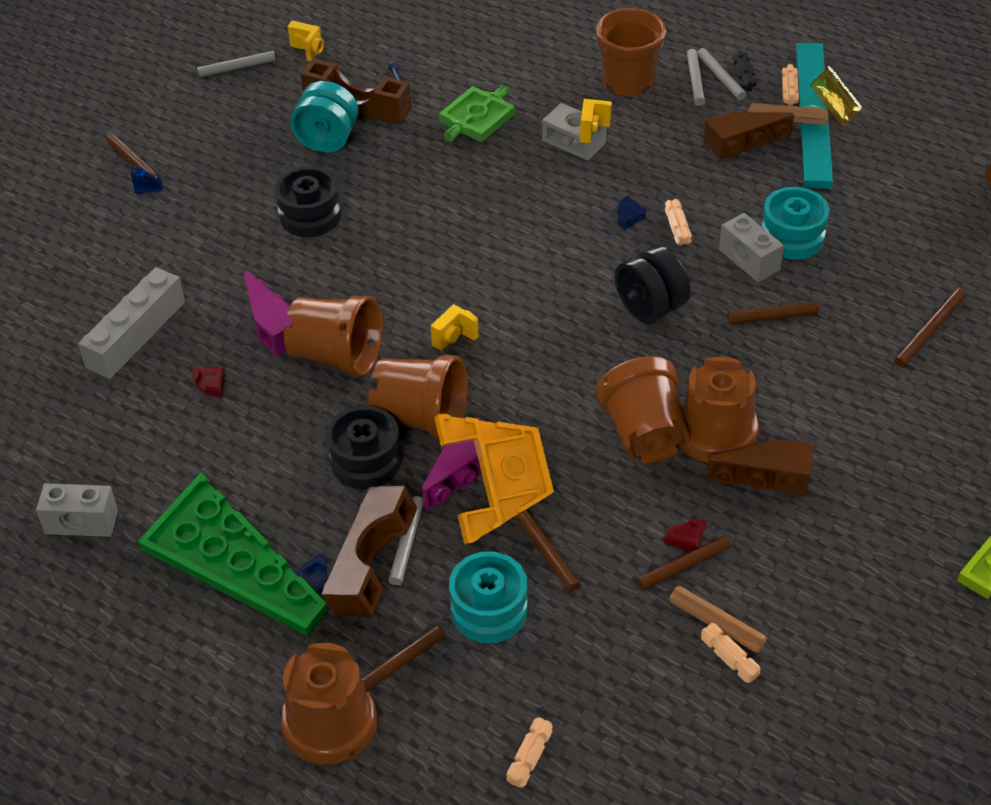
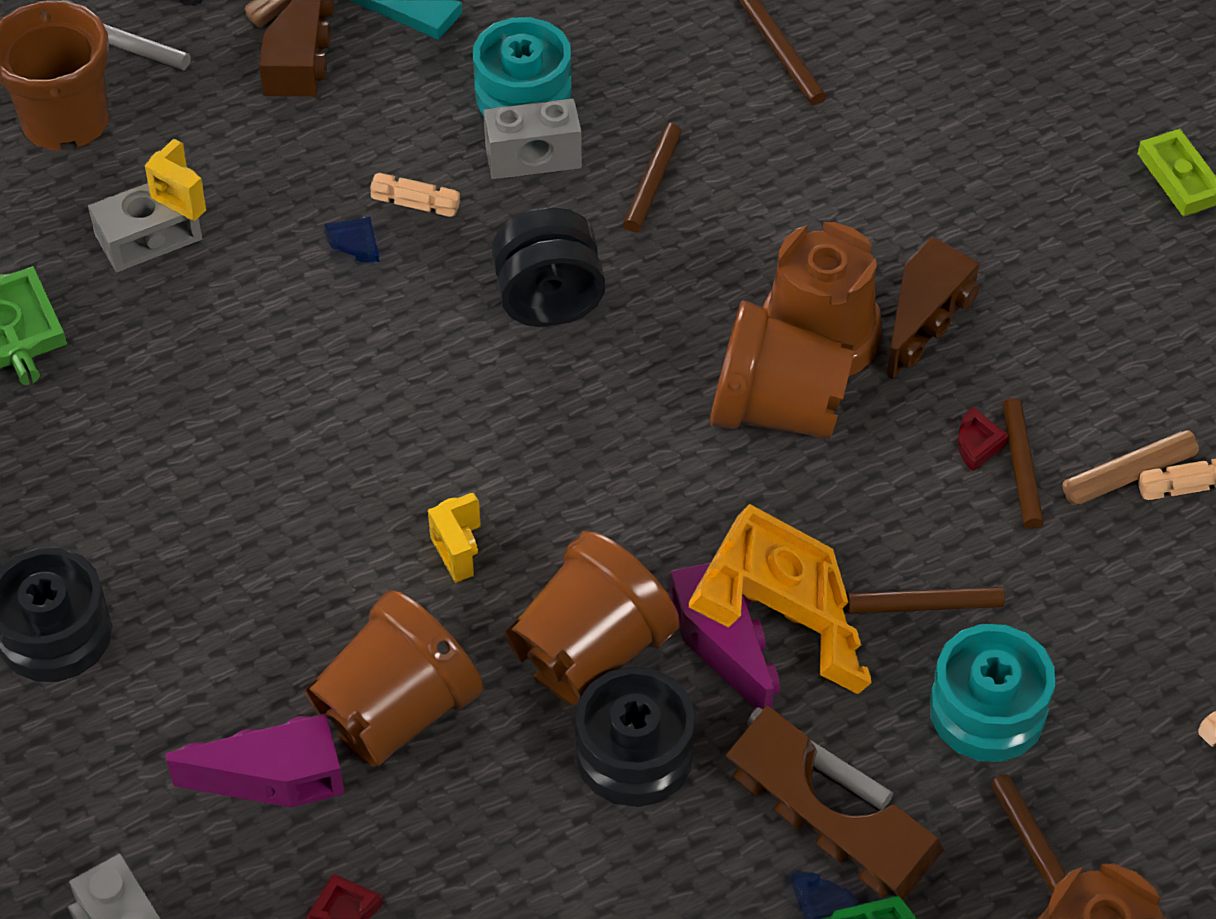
camera: 65 degrees left, 5 degrees up
light grey bar [697,48,746,100] -> none

